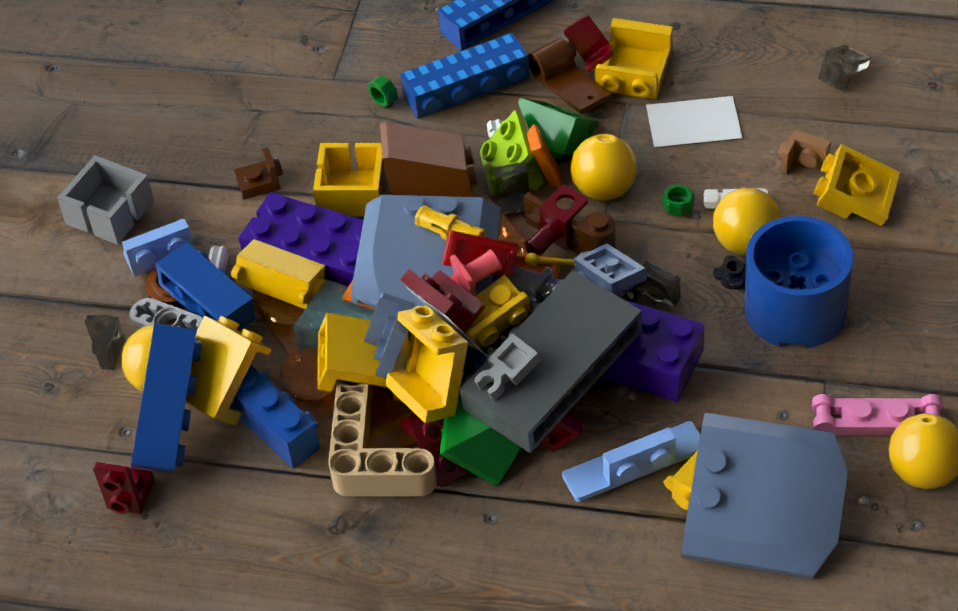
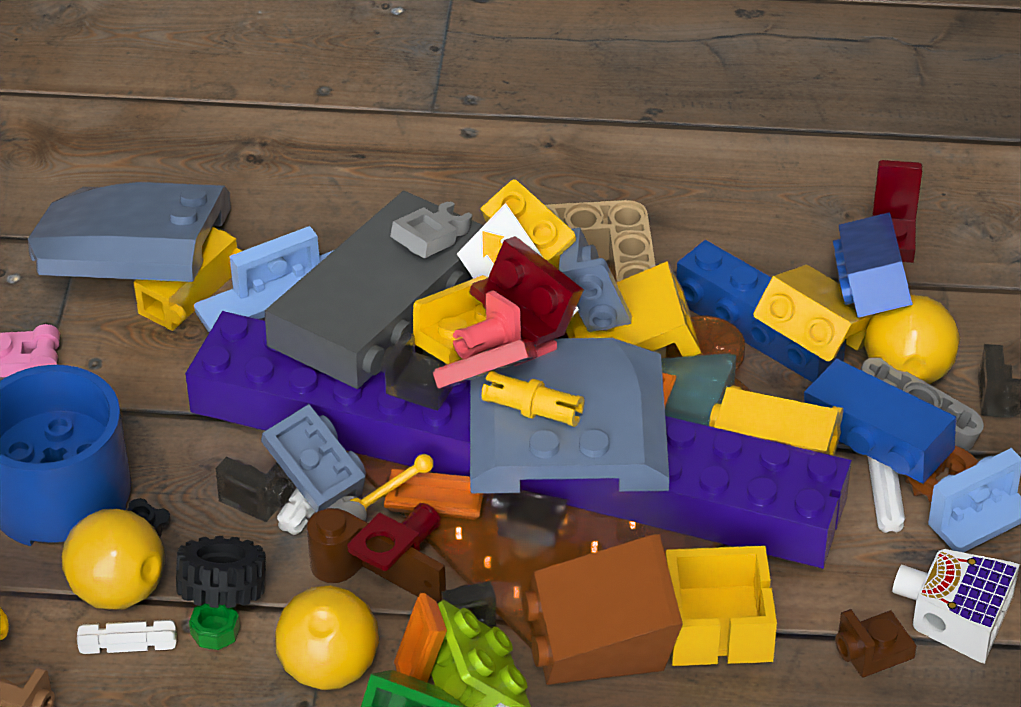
camera: 170 degrees right, 5 degrees down
none -> black tyre [176,536,266,608]
none -> torso [892,549,1020,664]

